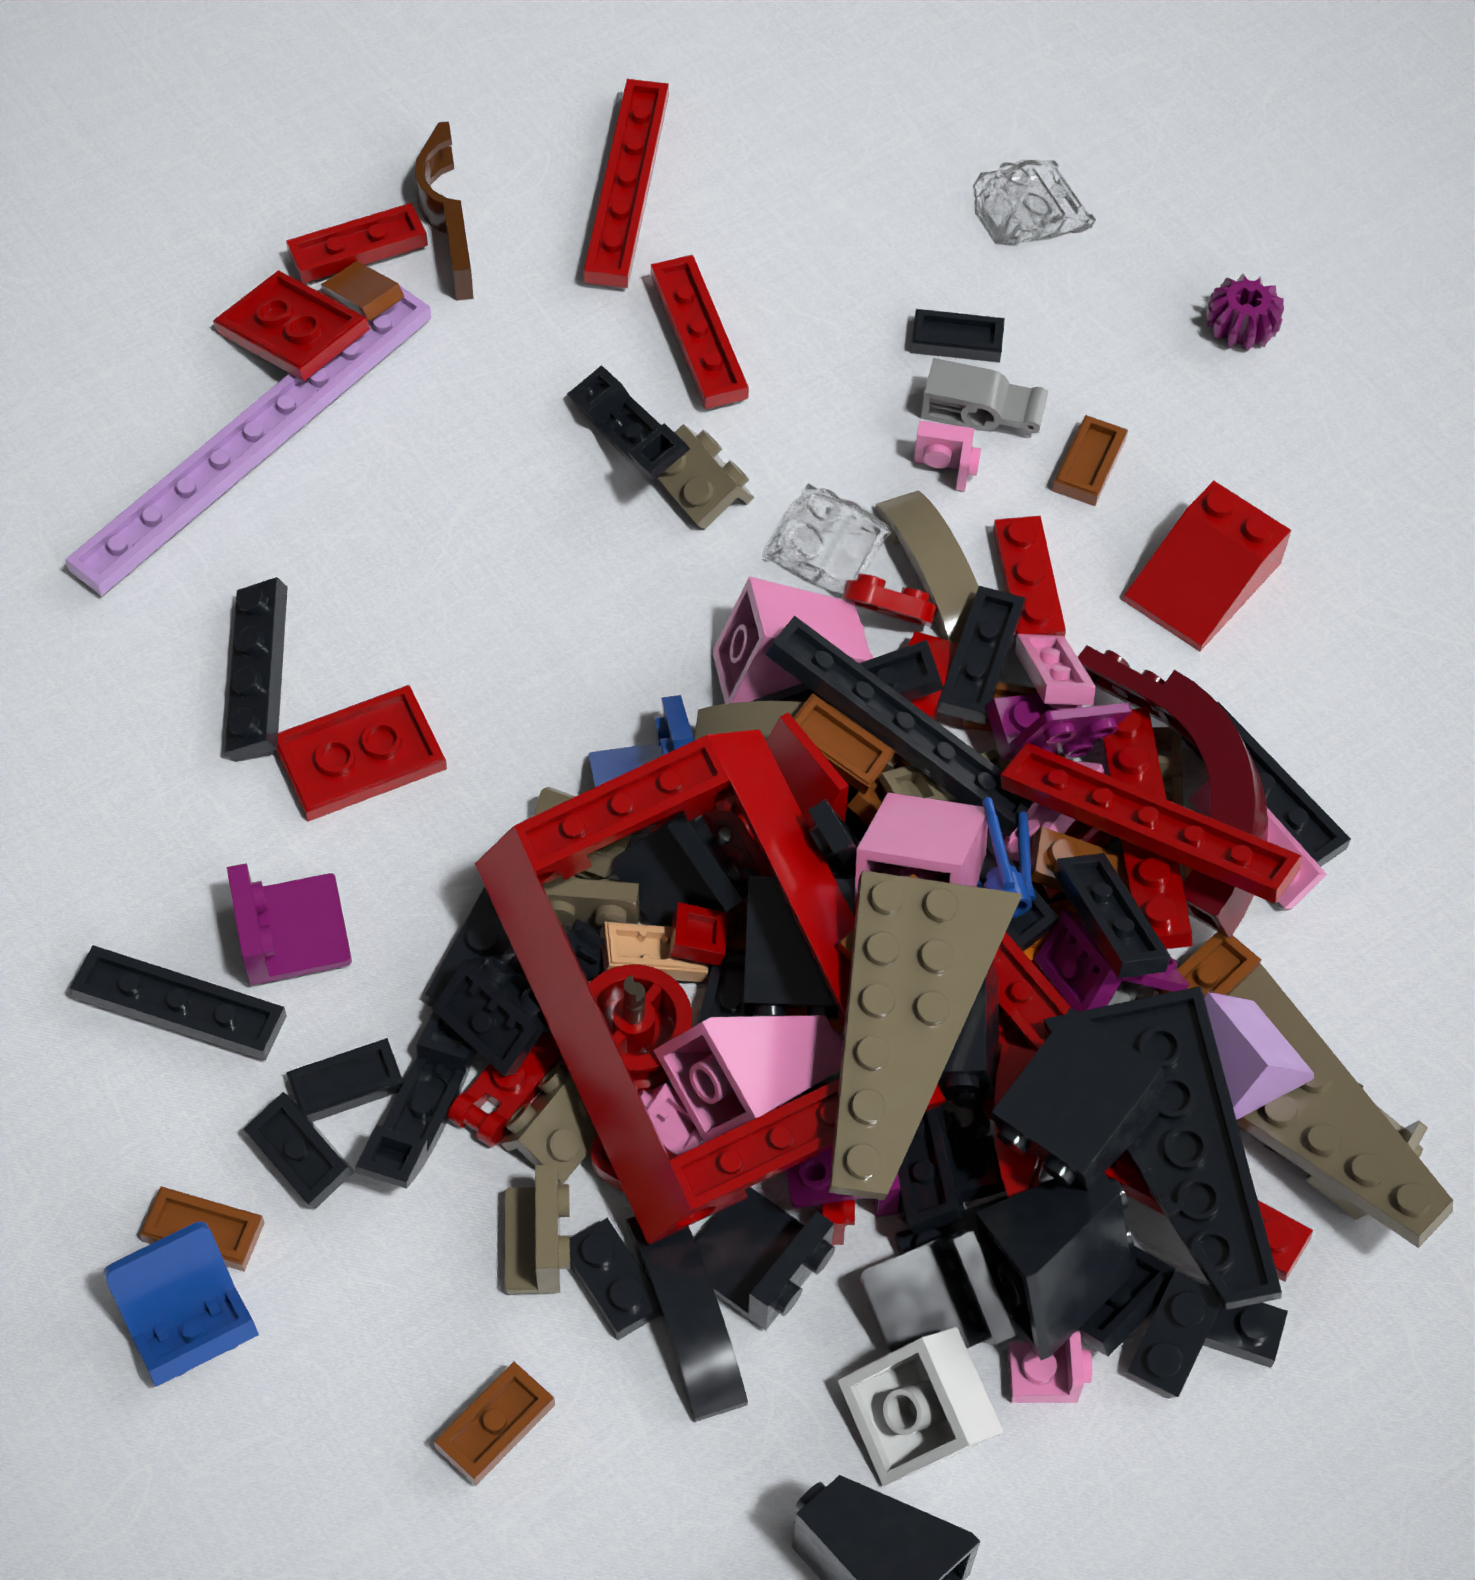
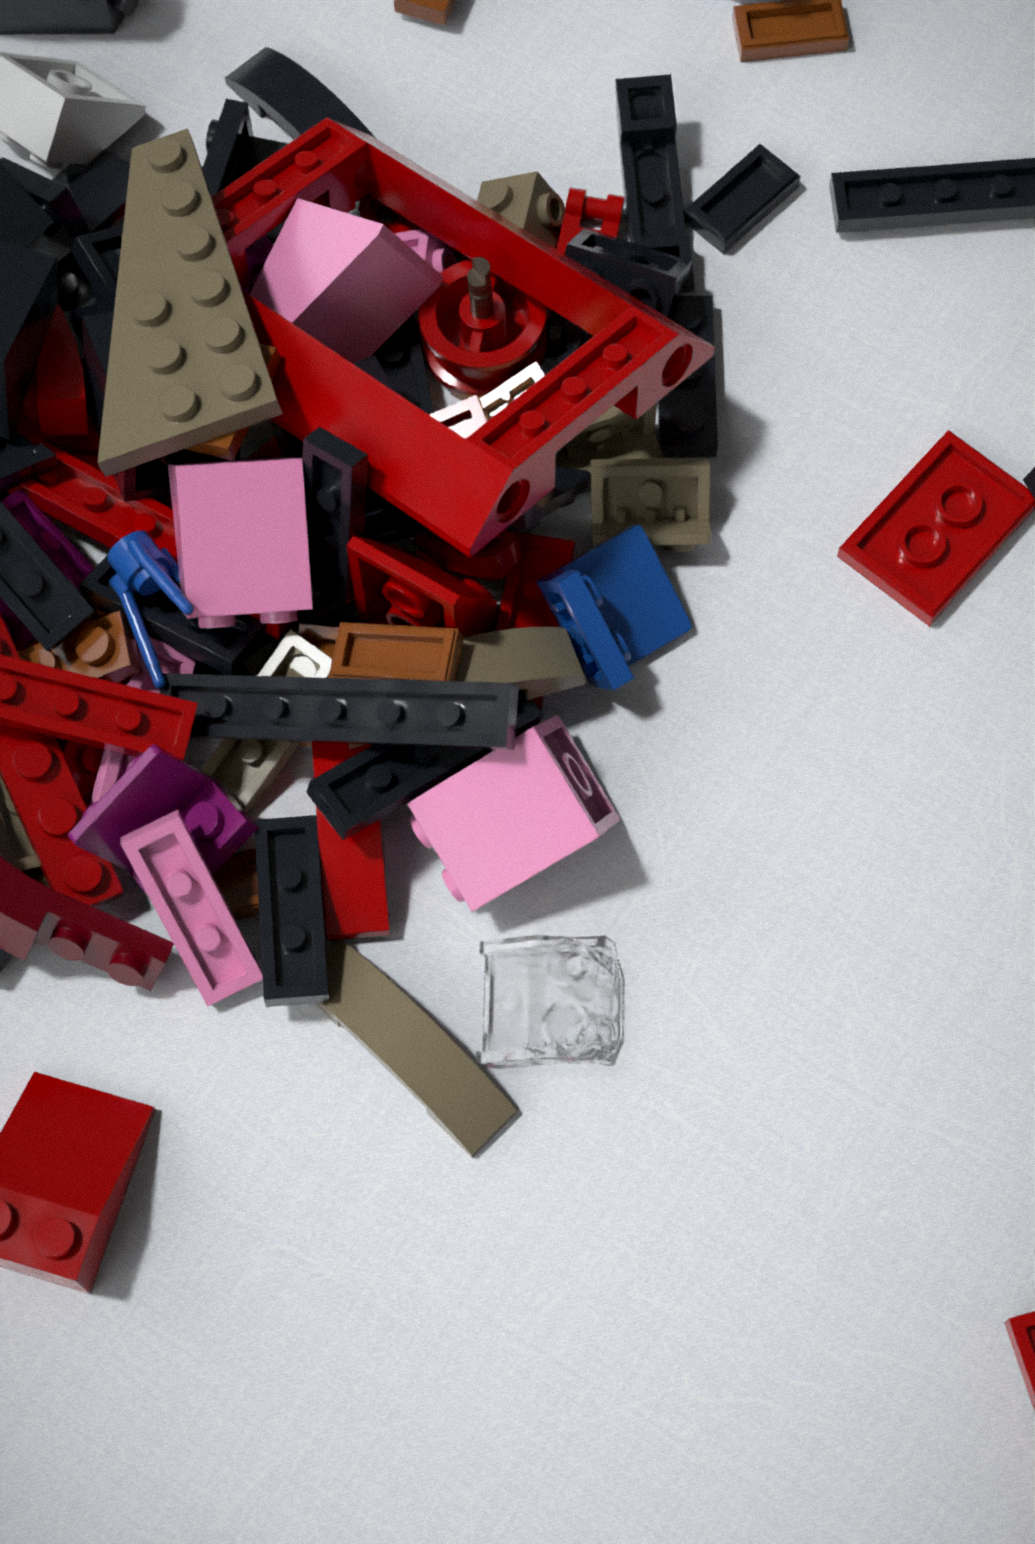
camera: 160 degrees right, 10 degrees up
magenta bracket [226,863,352,986] -> none
black plate [244,1092,355,1209] -> none
dark tan bracket [505,1164,570,1294] -> none
black slope [567,365,690,480] -> none
black plate [570,1217,661,1340] -> none
red plate [651,254,749,409] -> none
dark tan bracket [656,424,755,530] -> none
red plate [841,573,937,626] -> none
black tile [911,309,1005,363] -> none
bright pink bracket [914,420,981,491] -> none
light grey piece [921,358,1048,433] -> none
red plate [993,515,1066,639] -> none
dark orange tile [1052,415,1128,506] -> none

